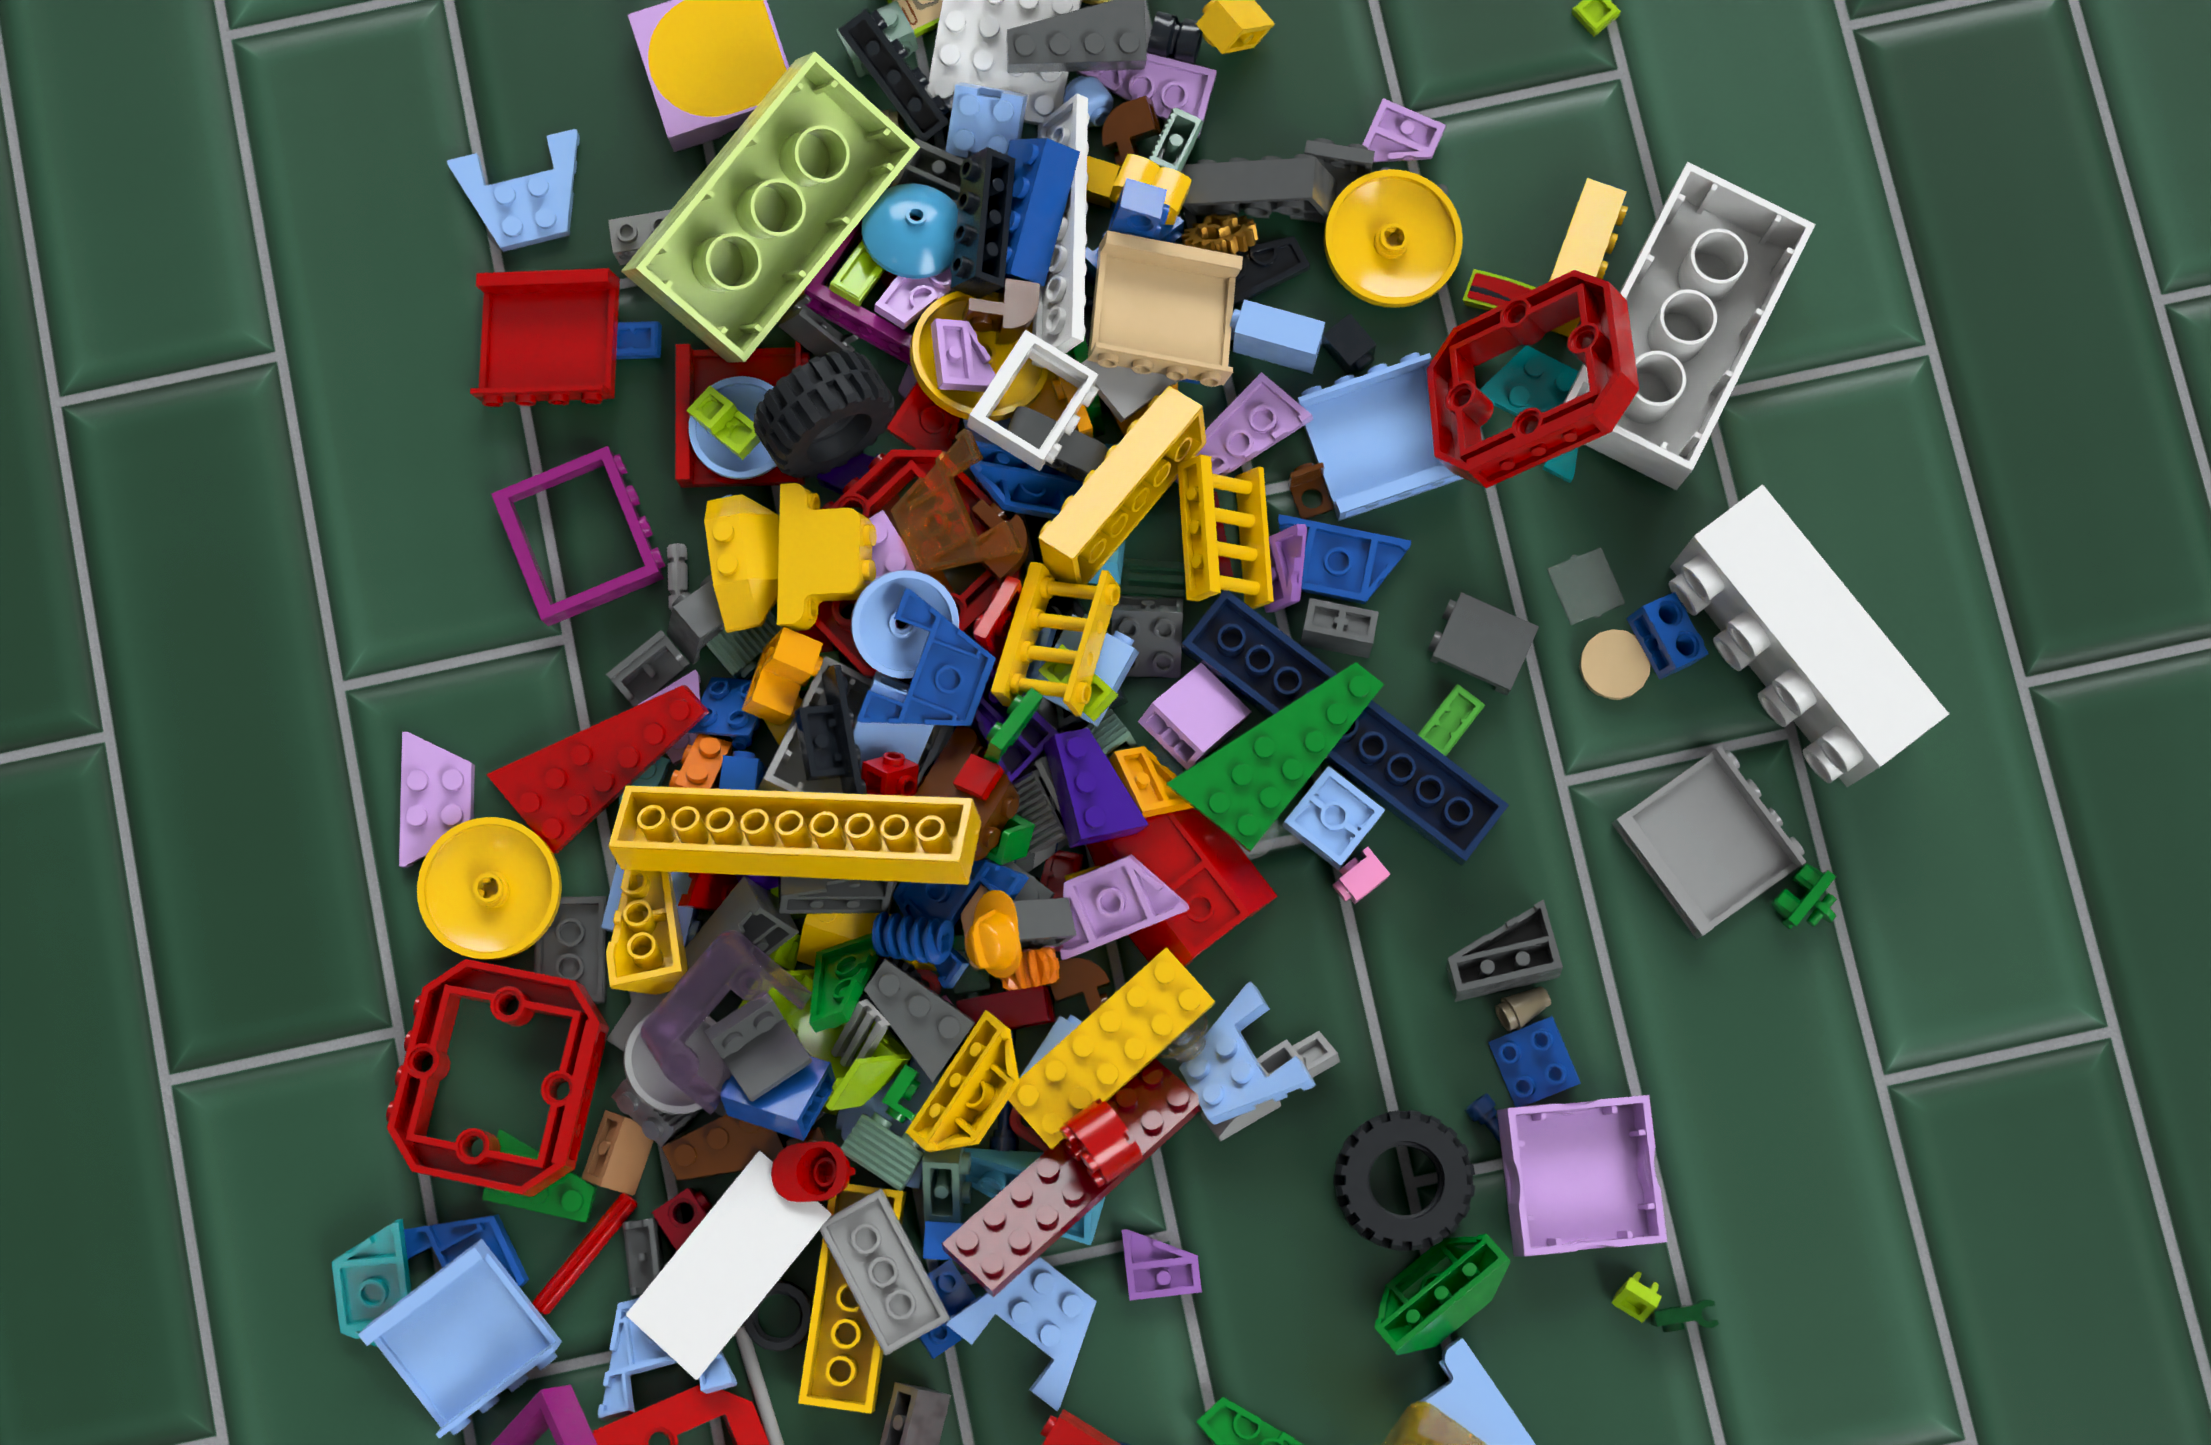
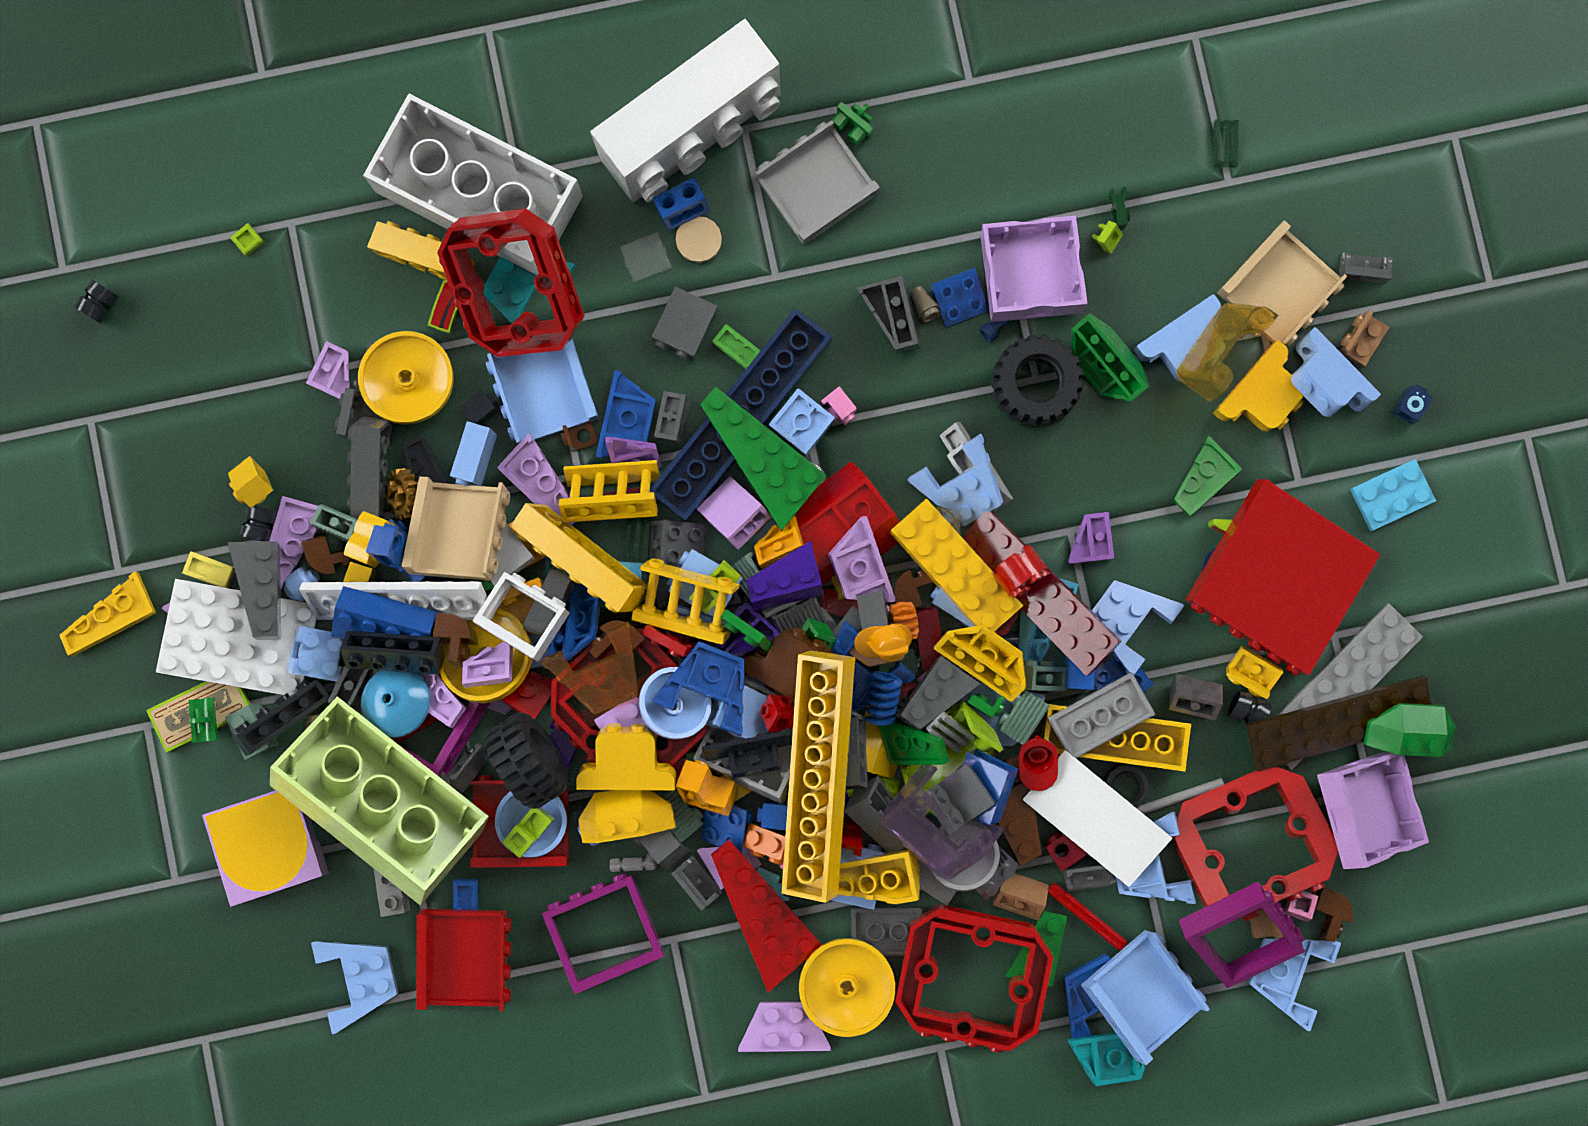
camera: 95 degrees left, 5 degrees up
lime tile [829,240,885,307] -> none
red tile [953,753,1004,801] -> none

